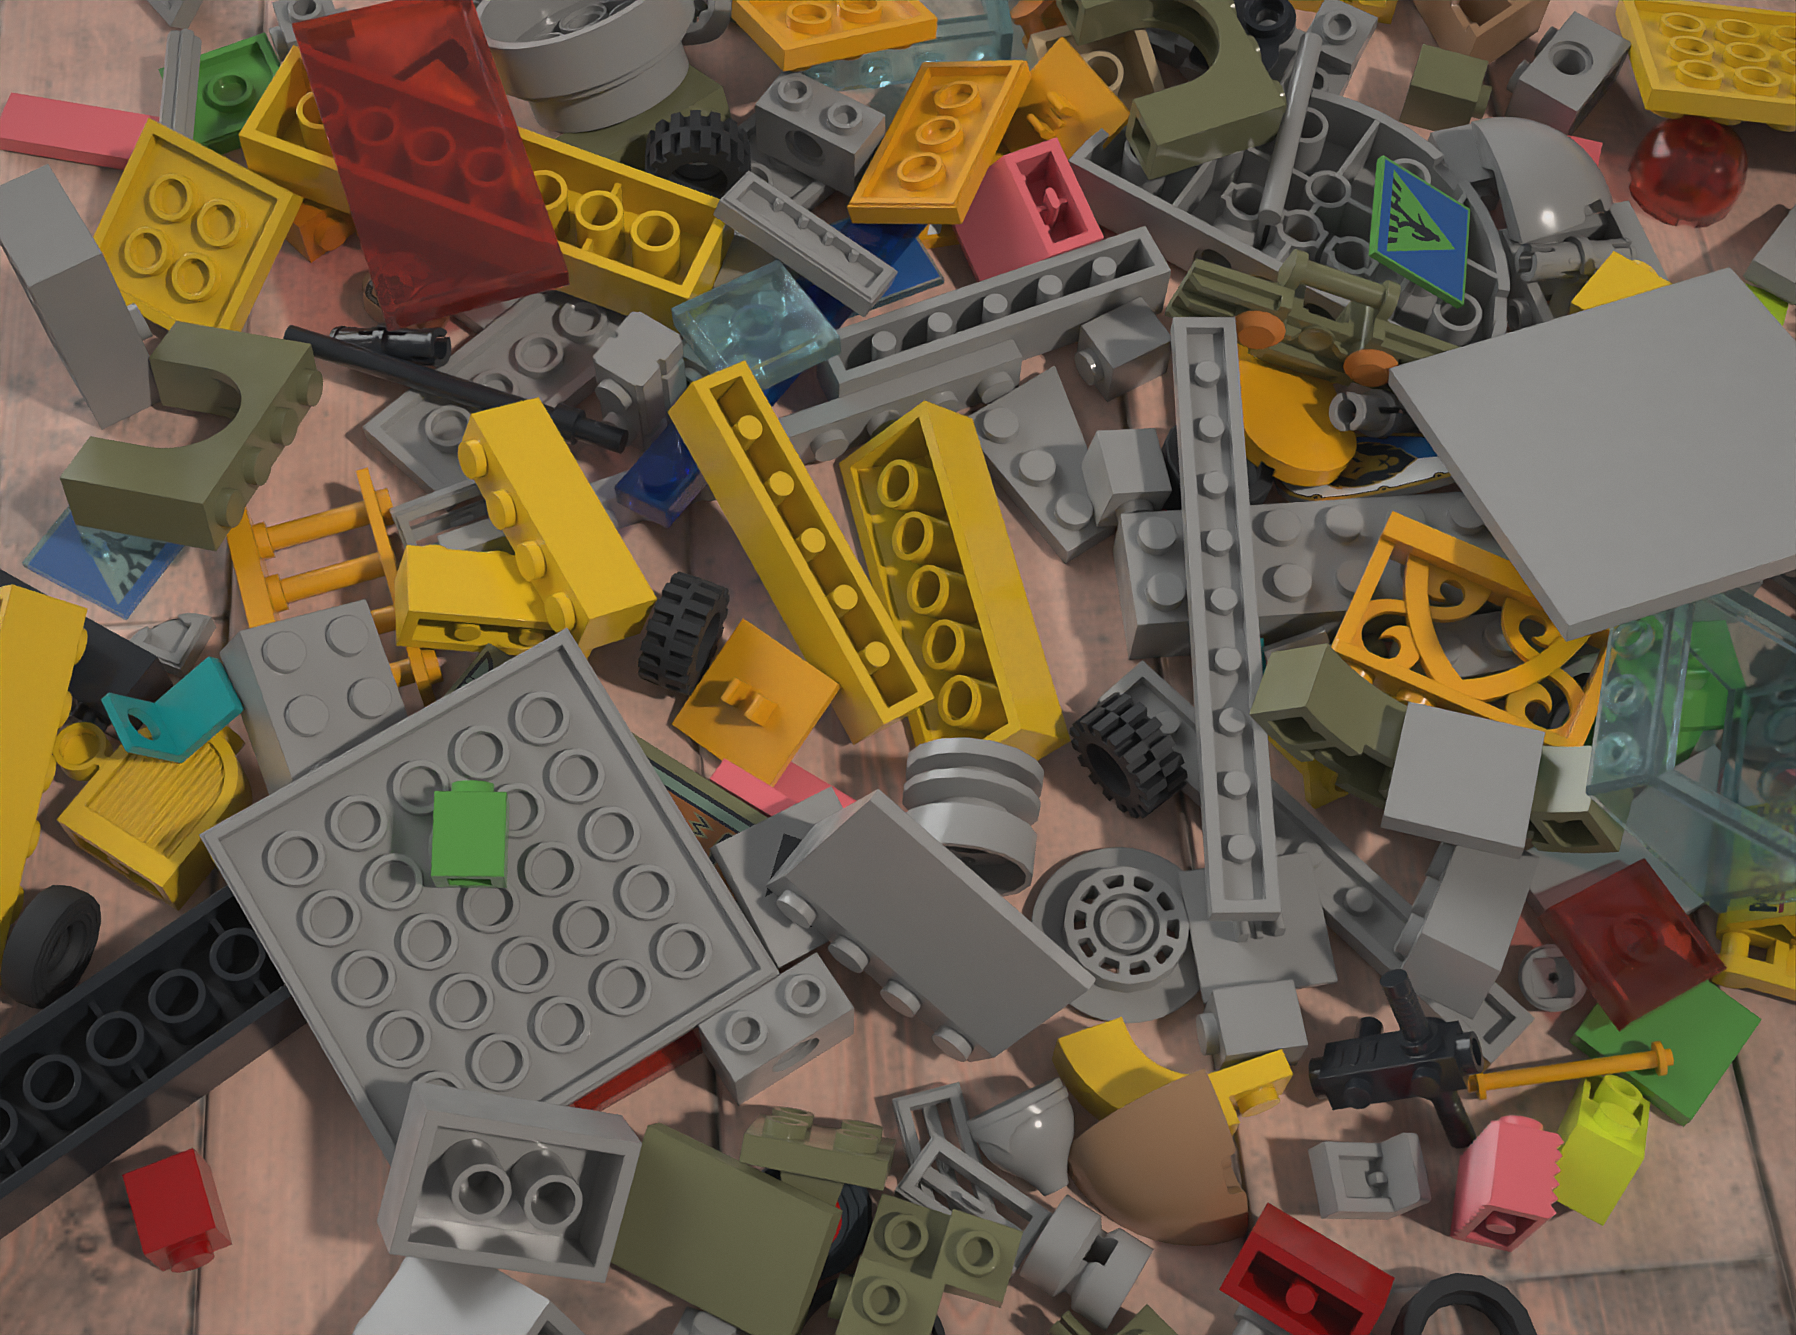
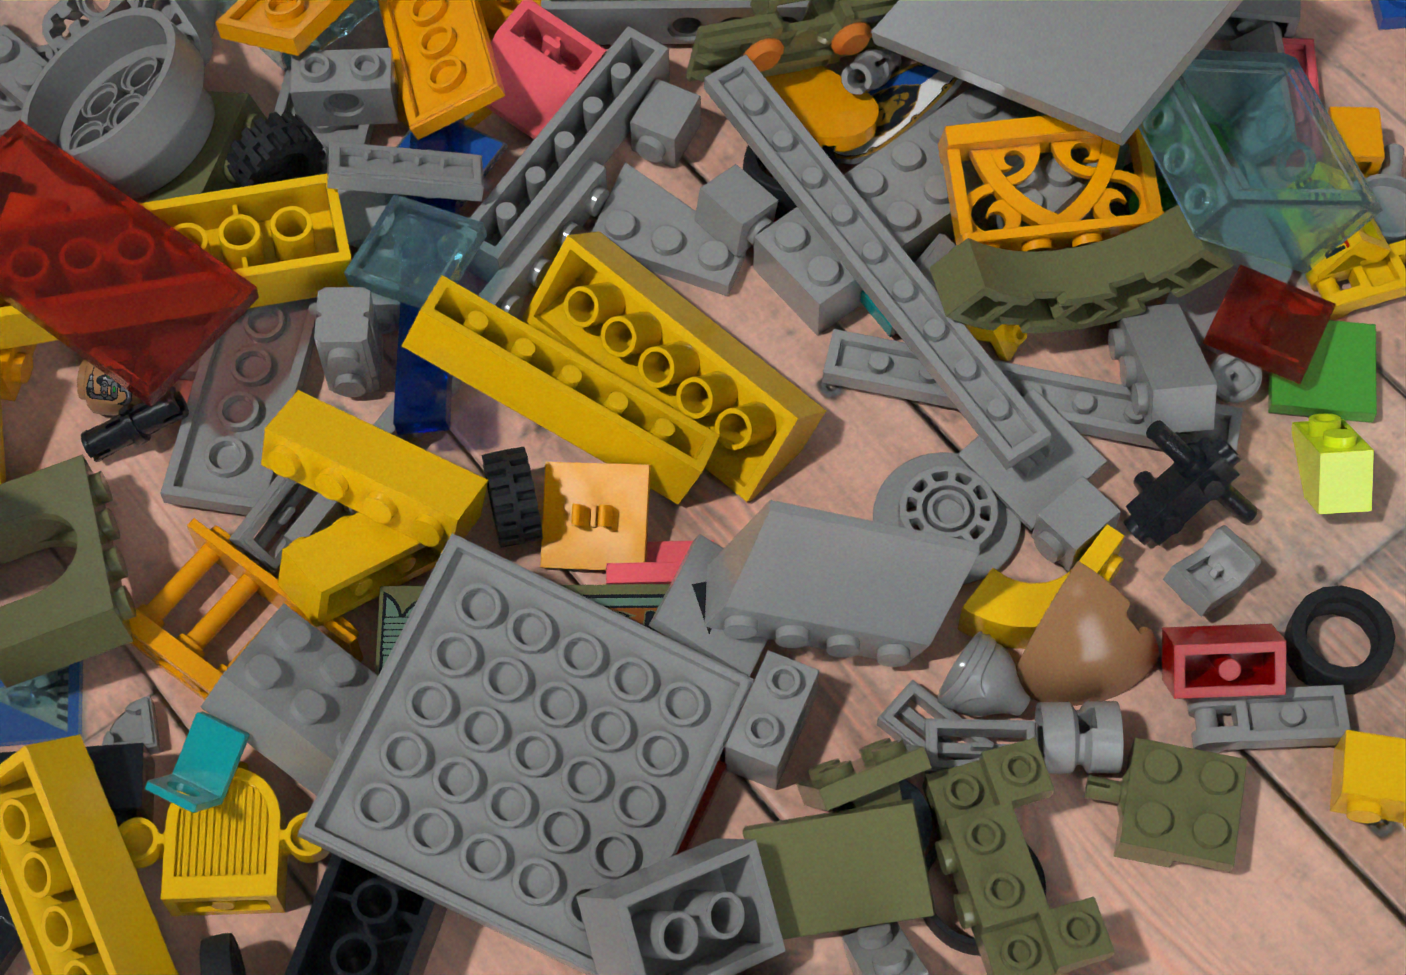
camera: 30 degrees left, 0 degrees up
black bar [283,325,629,454] -> none
bright green brick [431,780,510,888] -> none
light grey wheel [902,737,1044,897] -> none
black tyre [1069,692,1188,819] -> none
light grey tile [1381,702,1545,860] -> none
coral brick [1450,1115,1564,1252] -> none
light orange axle [1467,1041,1674,1101] -> none

